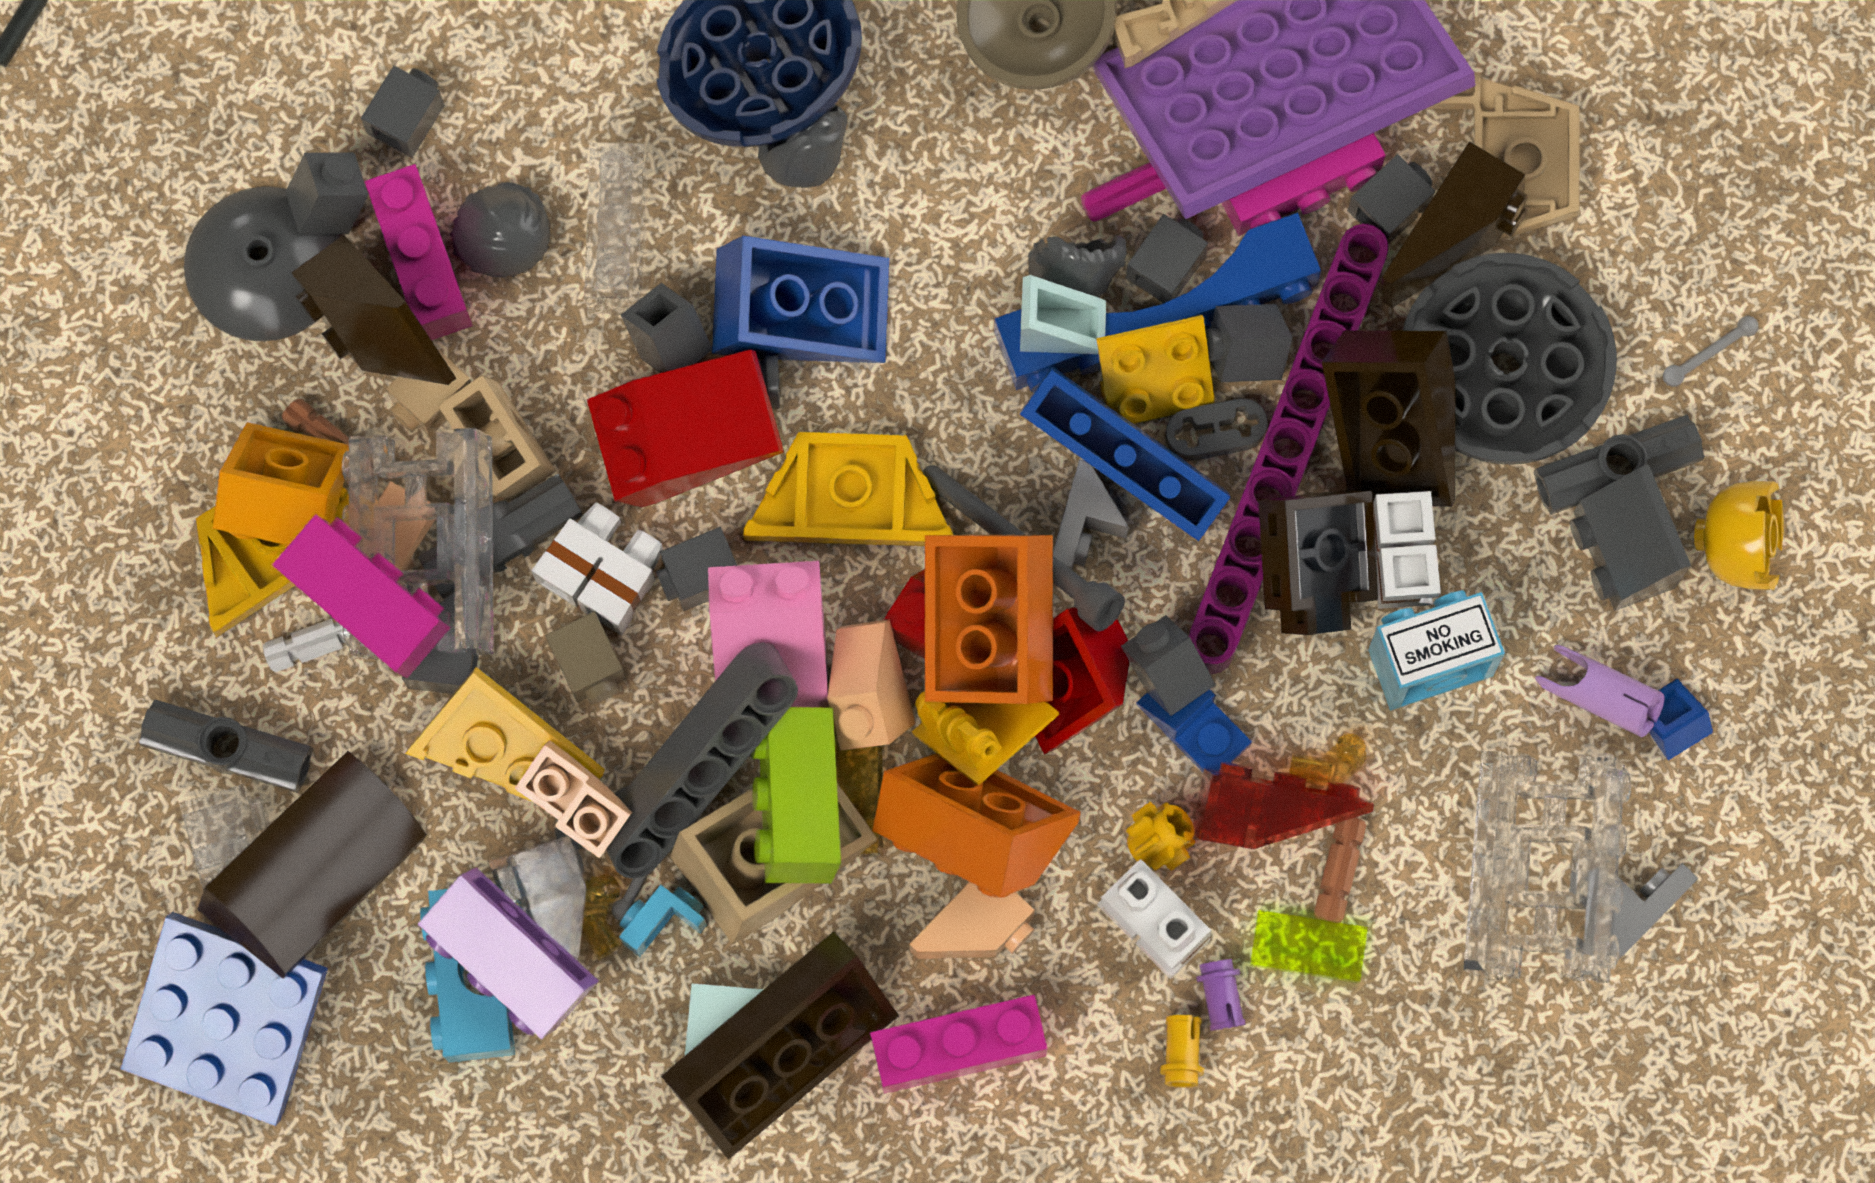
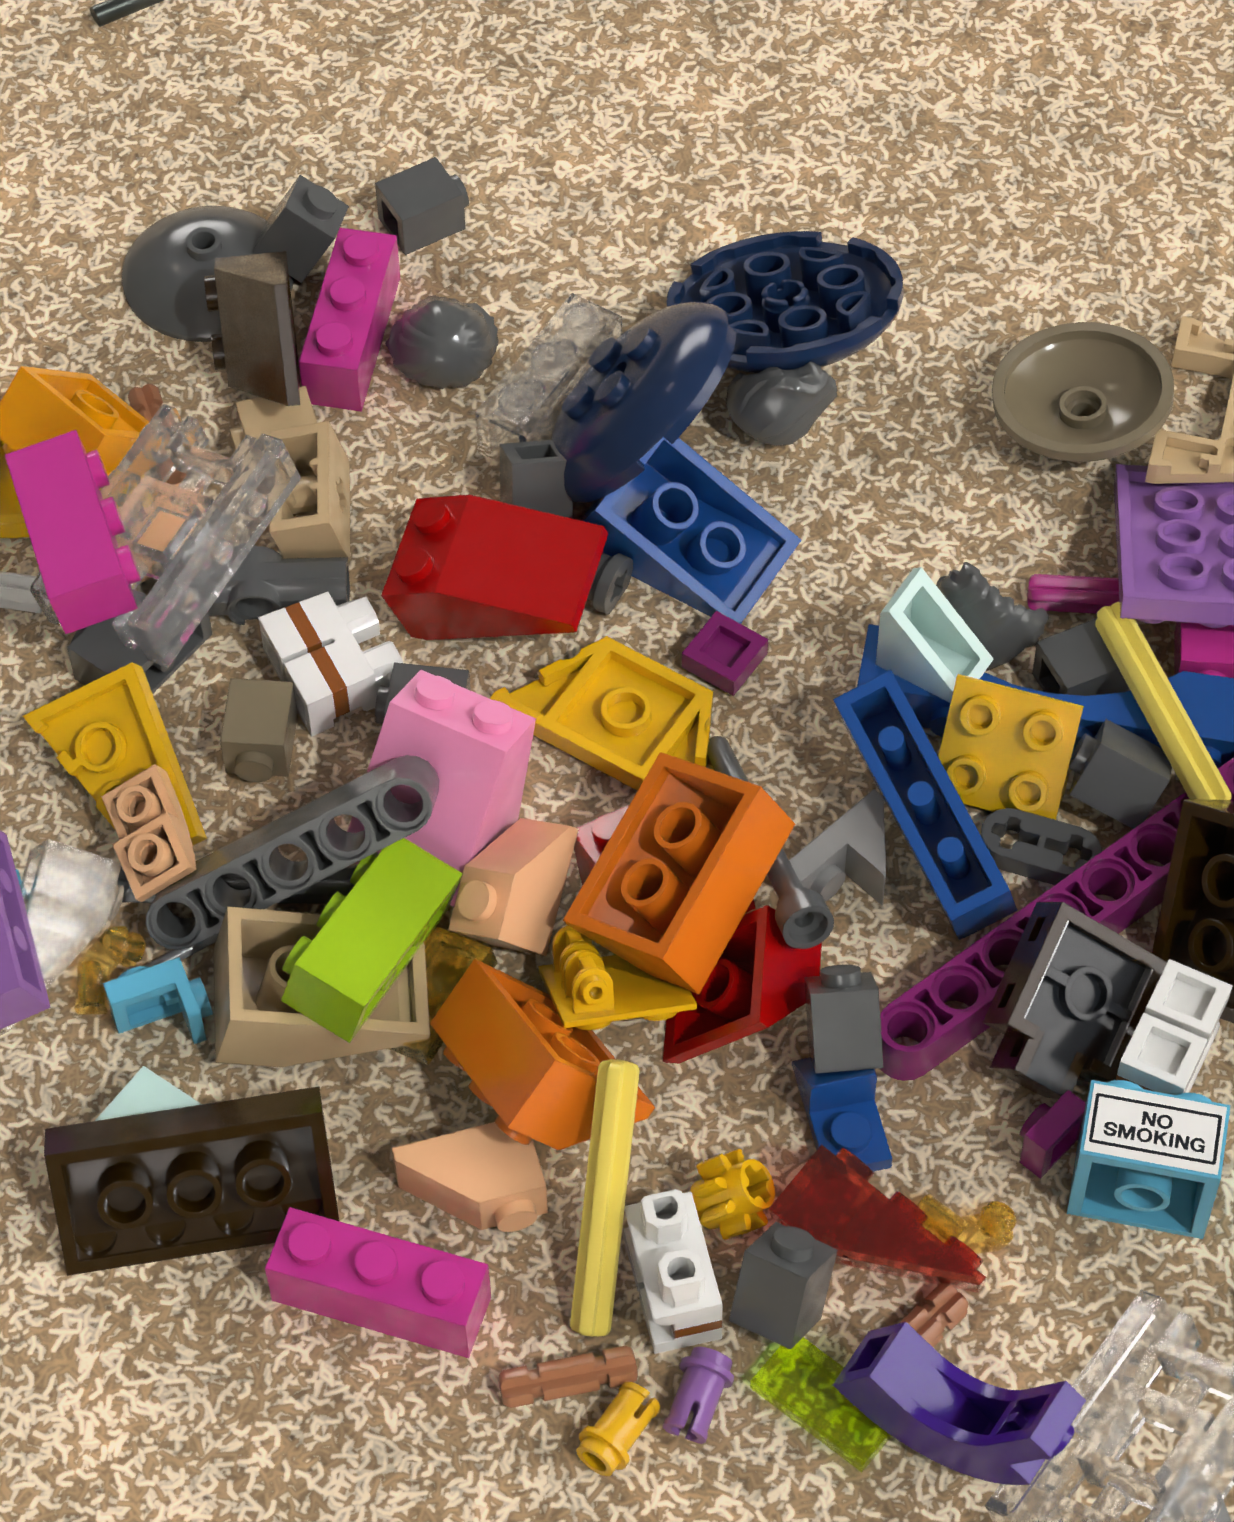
camera: 30 degrees right, 20 degrees down
none -> nougat axle [498,1346,638,1408]
none -> dark blue brick [551,302,737,503]
none -> light yellow axle [570,1059,640,1337]
none -> magenta plate [682,611,769,696]
none -> dark grey brick [729,1222,838,1349]
none -> dark purple arch [833,1322,1086,1485]
none -> magenta plate [1019,1090,1086,1179]
none -> light yellow axle [1095,602,1232,800]

